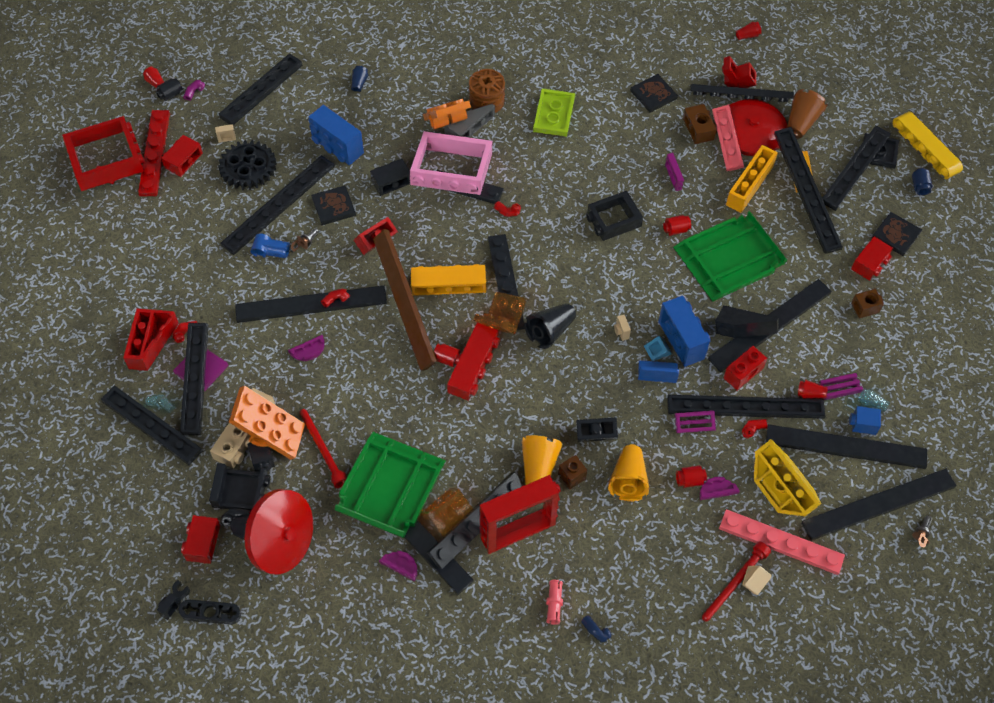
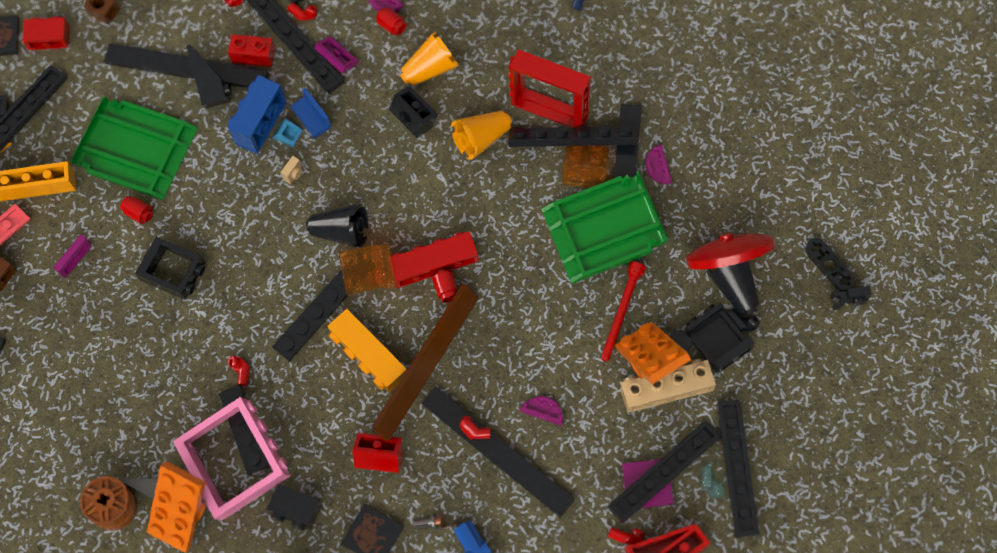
camera: 125 degrees left, 10 degrees up
red brick [181,515,221,564] -> none
lime plate [533,89,575,137] -> none
coral pin [546,580,563,625] -> none
reddish brown brick [558,455,587,489] -> none

